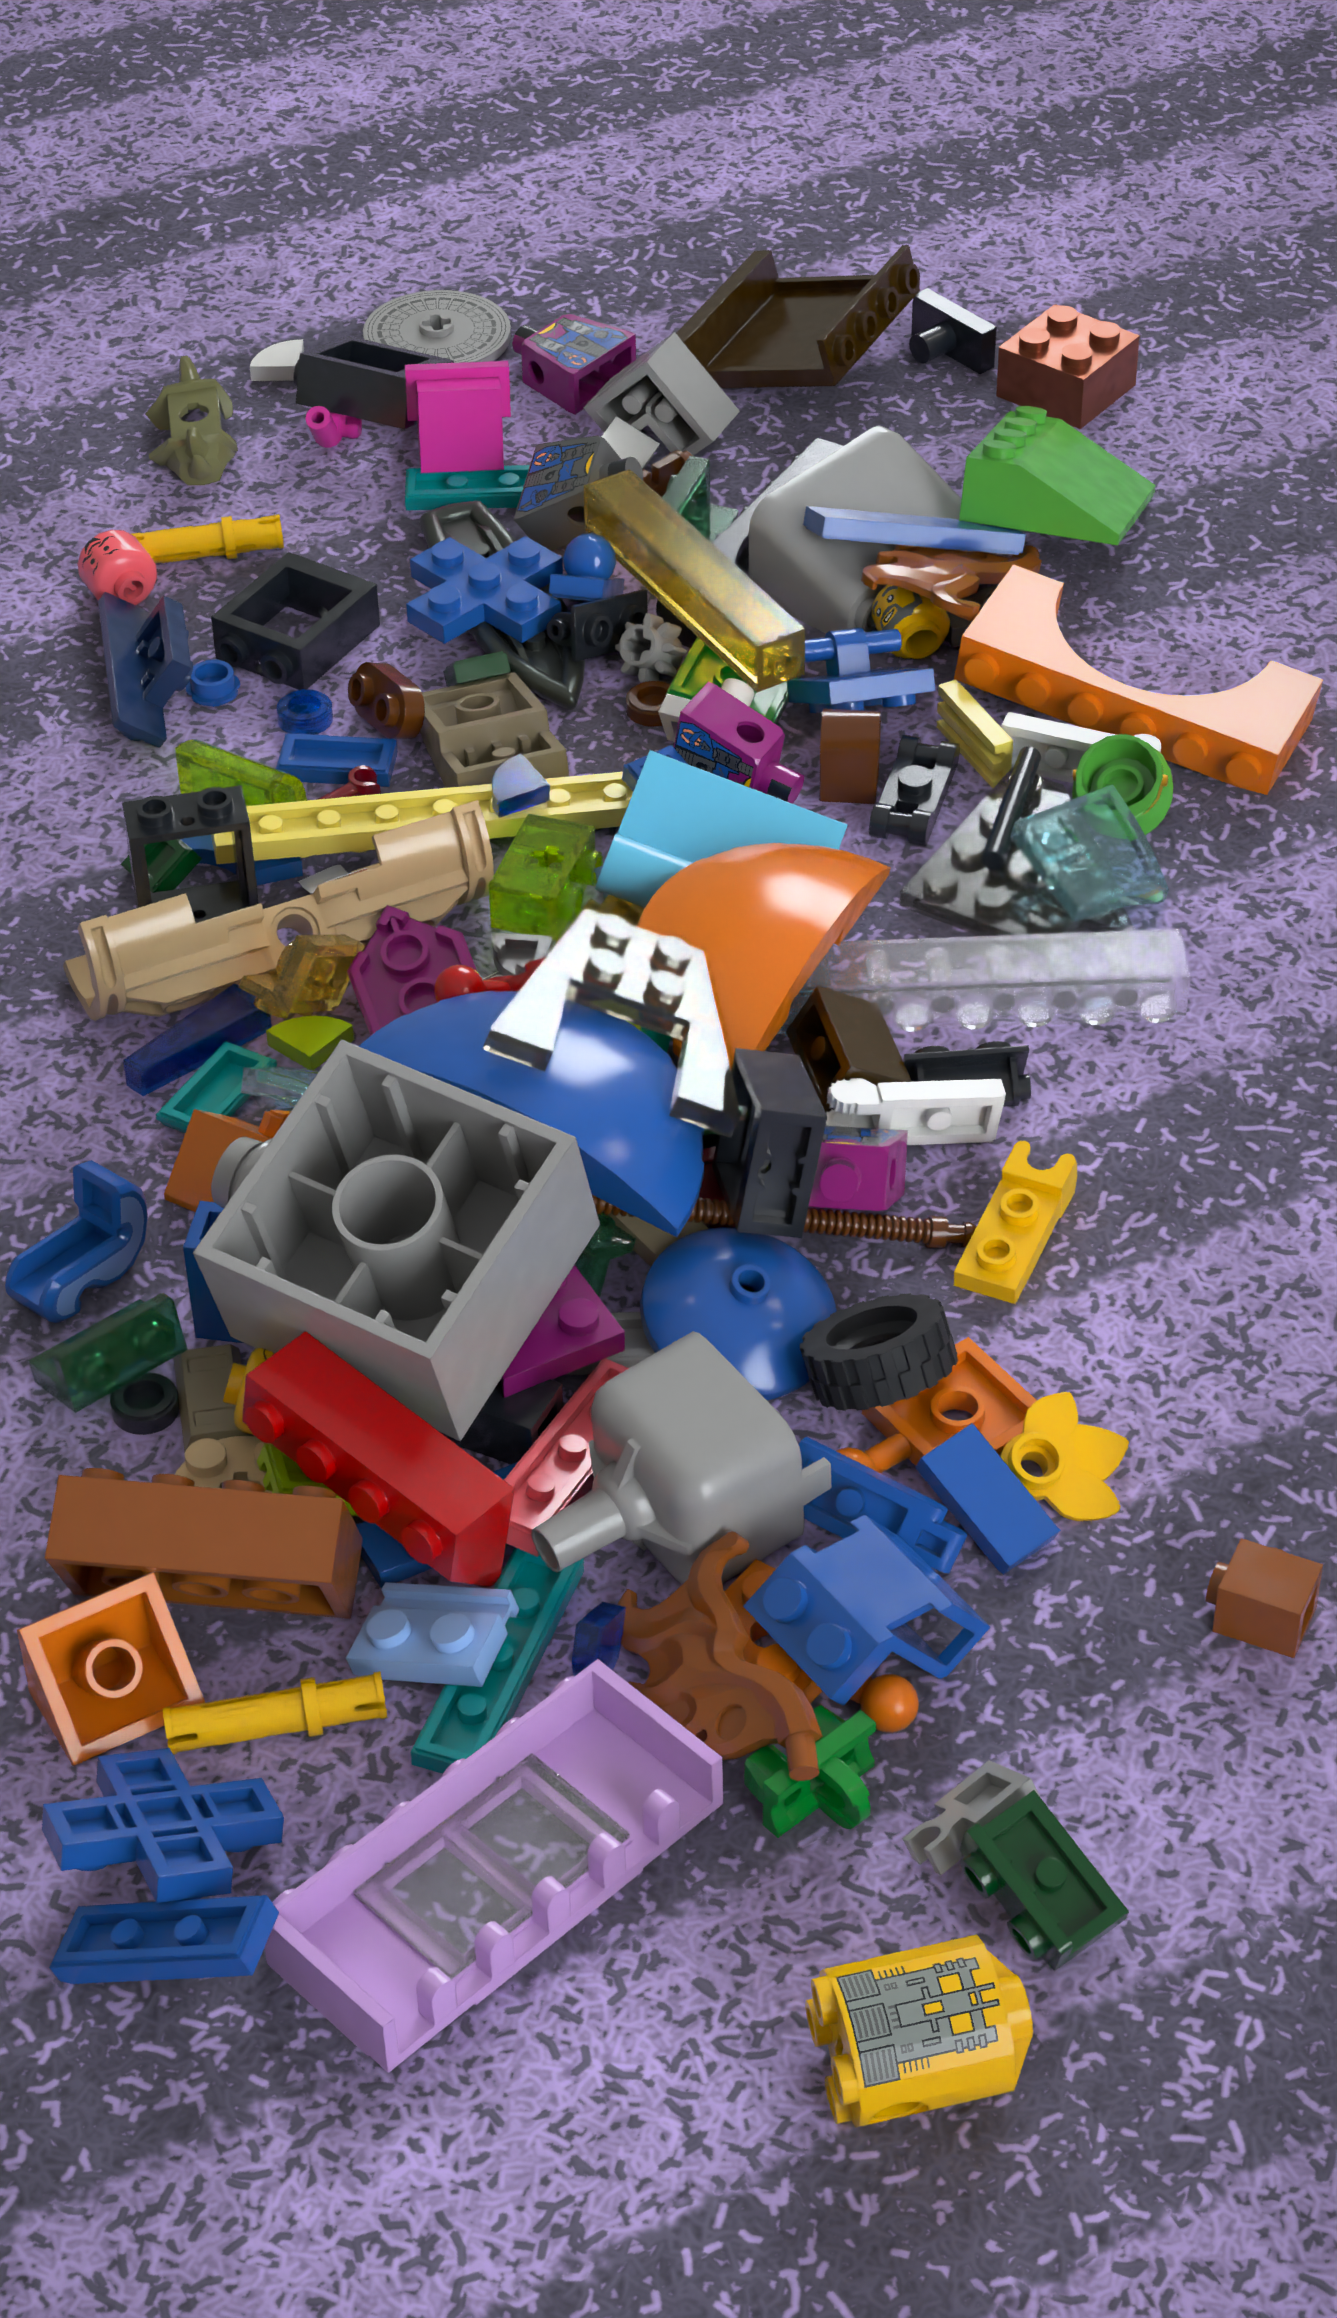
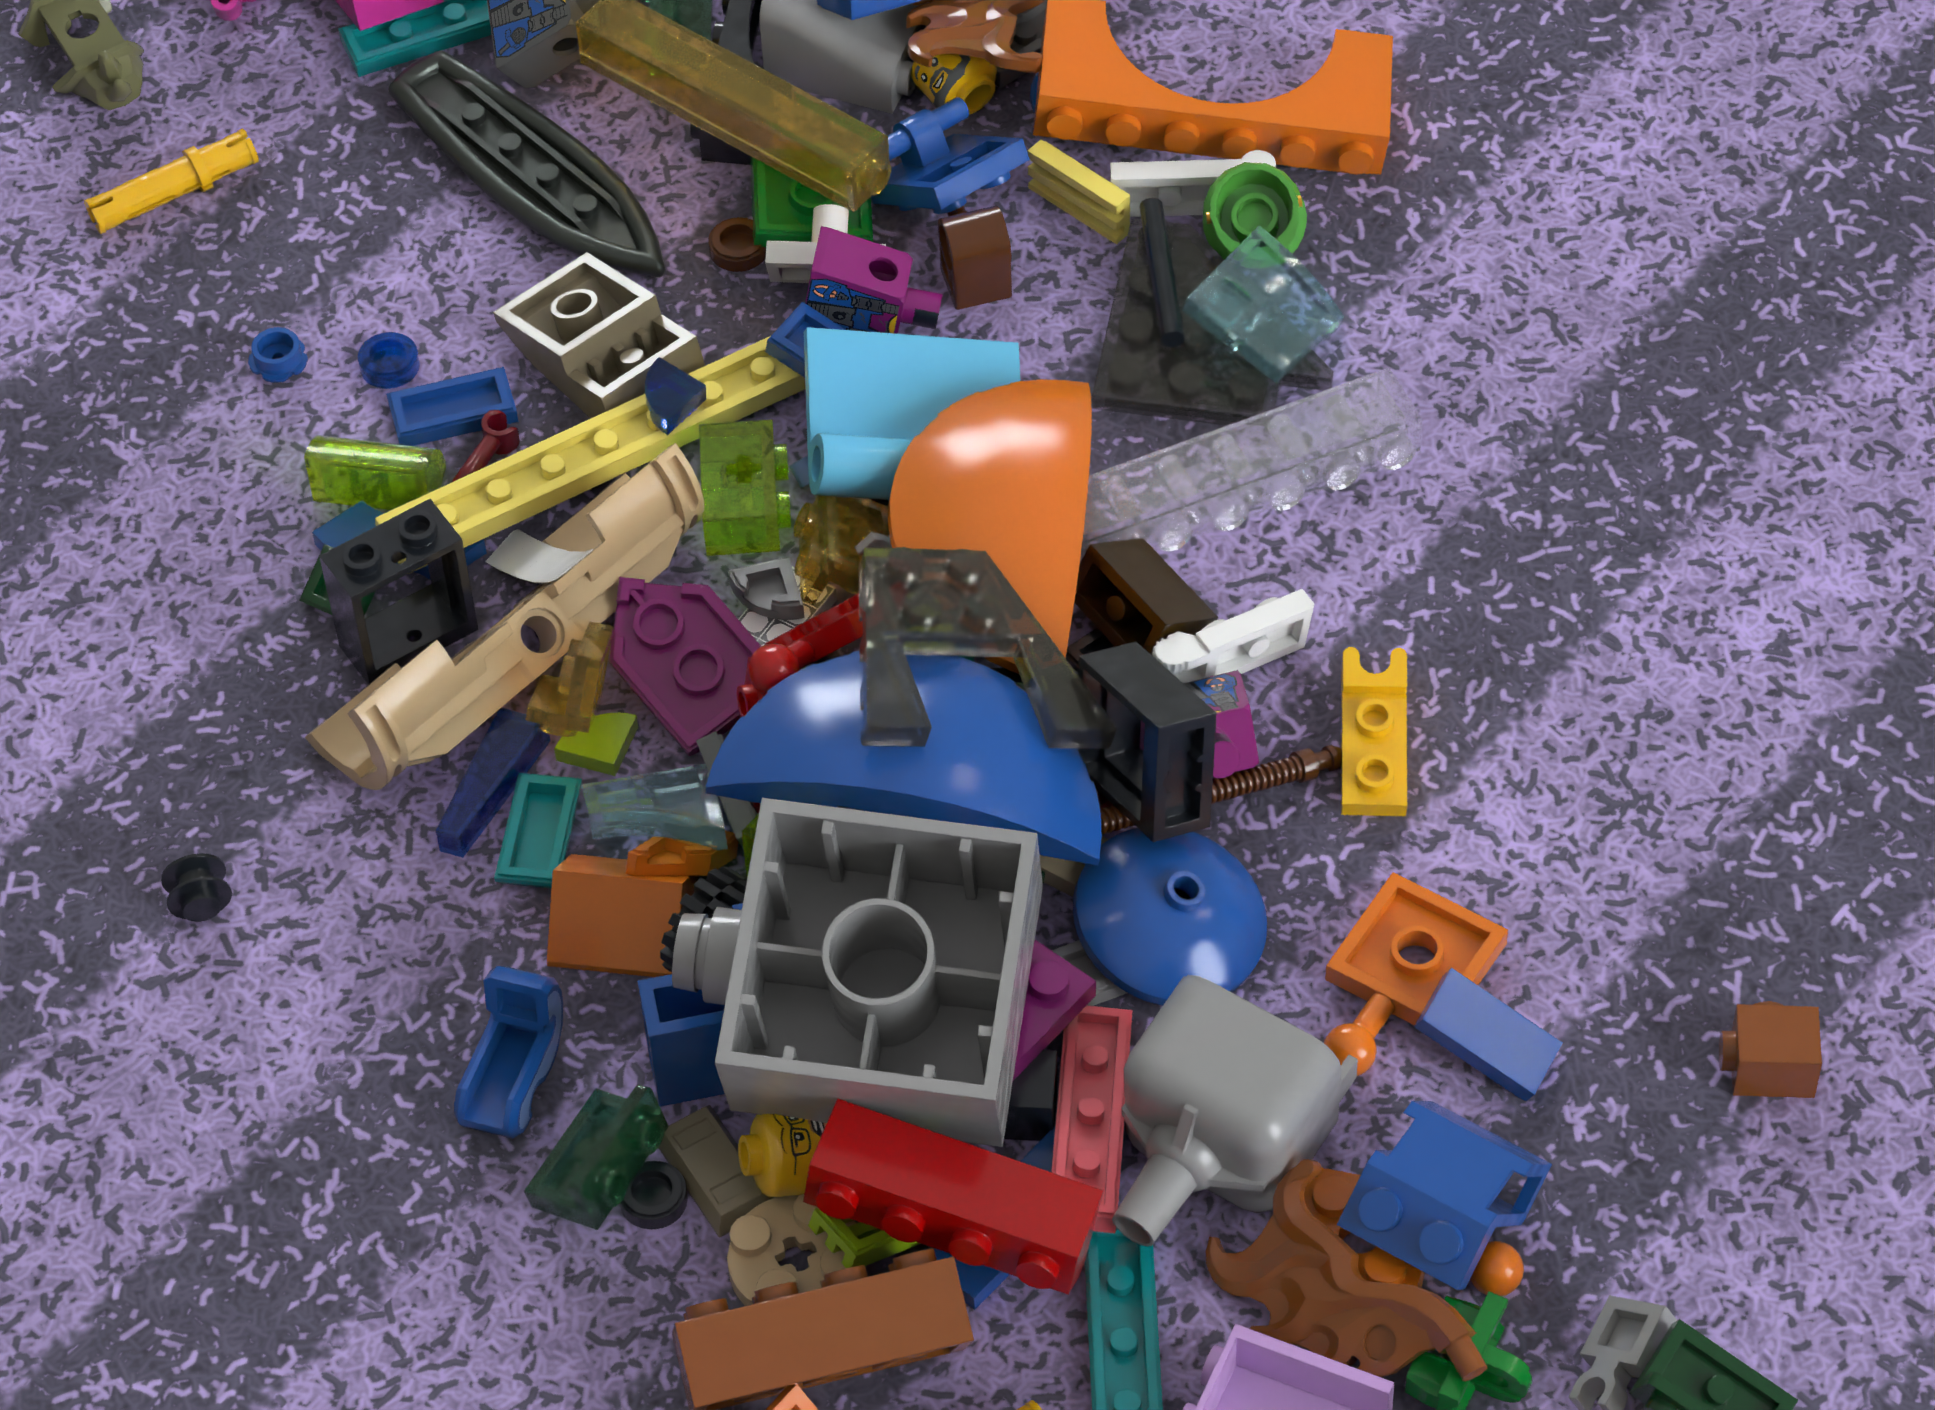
camera: 20 degrees left, 10 degrees up
coral head [77,530,157,605] -> none
dark blue bracket [98,592,193,748] -> none
black window [211,552,380,692] -> none
light blue plate [346,1582,519,1687] -> none
reddish brown plate [348,662,425,739] -> none
blue plate [406,536,563,644] -> none
dark green tile [443,651,511,687] -> none
black hinge [547,589,648,662] -> none
blue tile [549,533,625,601] -> none
clear blue tile [572,1602,626,1676] -> none
light grey gear [615,613,687,682] -> none
blue hinge [799,1436,968,1573] -> none
black tyre [800,1293,958,1411] -> none
black plate [869,735,960,846] -> none
black hinge [903,1041,1031,1107] -> none
yellow plate [1000,1392,1129,1521] -> none

